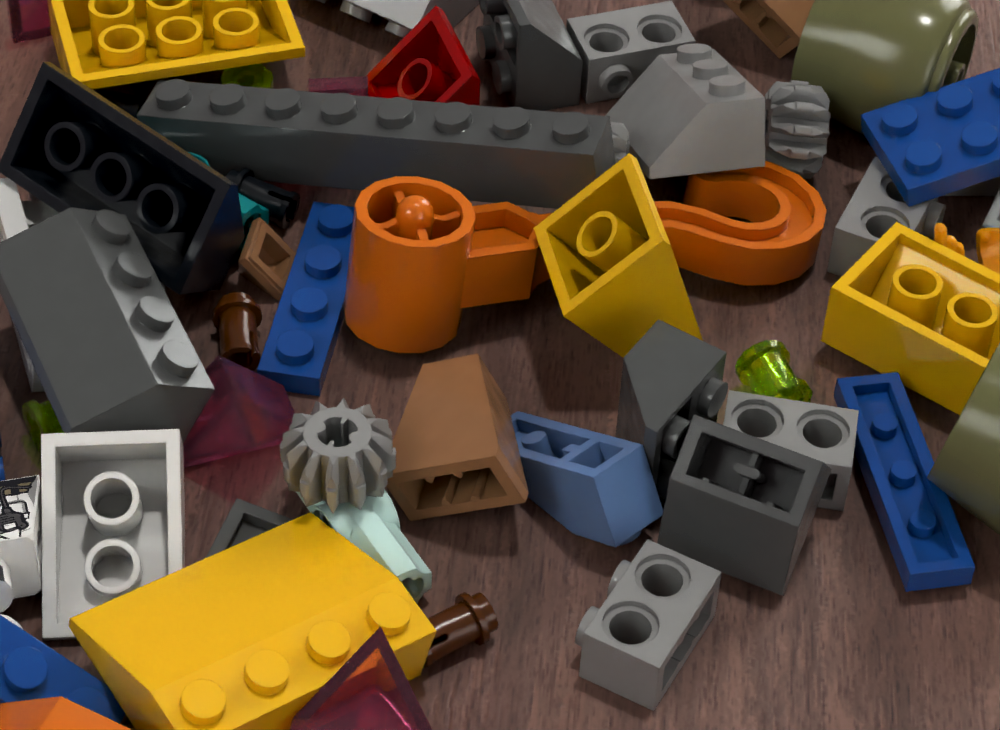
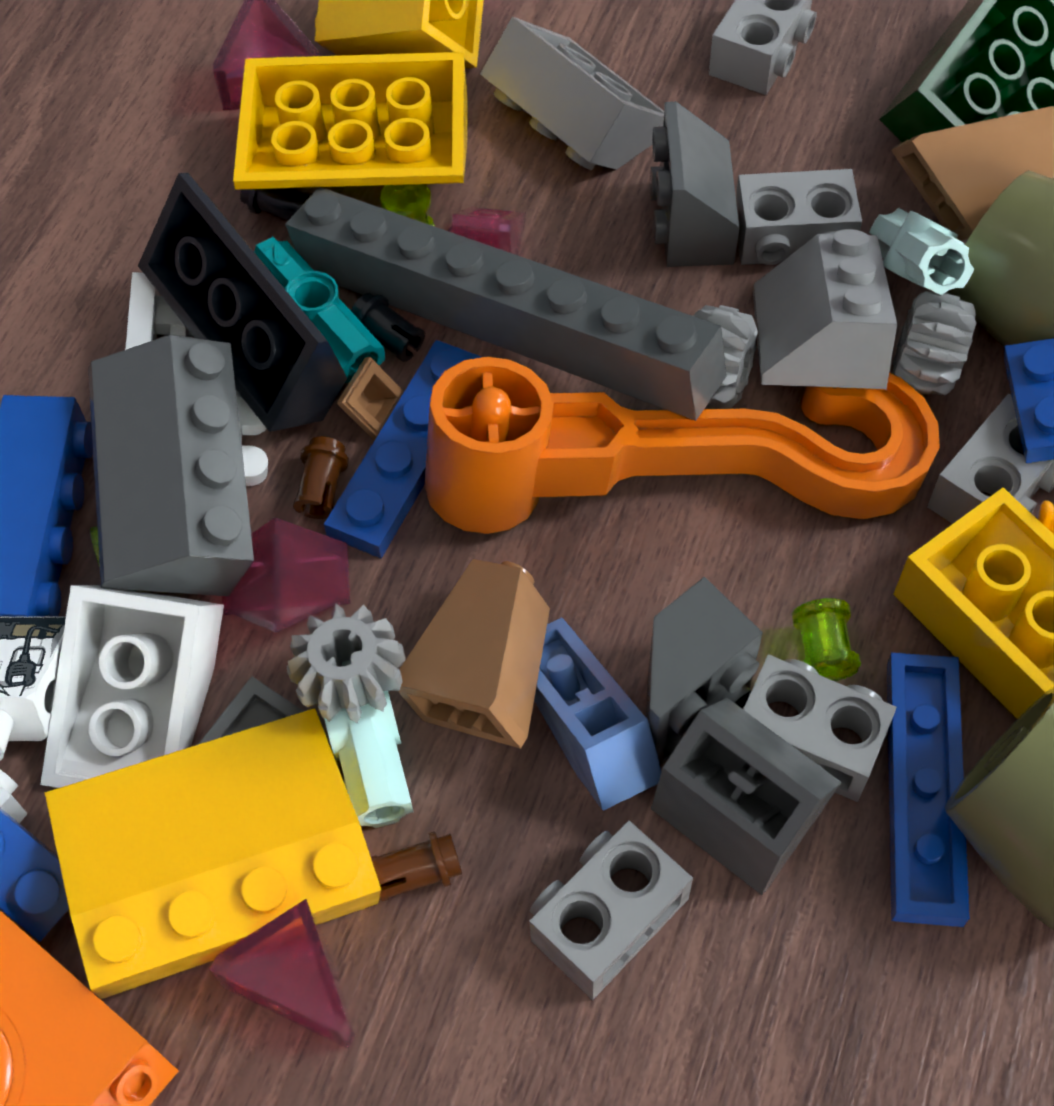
camera: 20 degrees right, 15 degrees up
red slope [359,6,480,105] -> none
yellow slope [533,153,703,358] -> none
none -> light aqua piece [869,208,974,295]

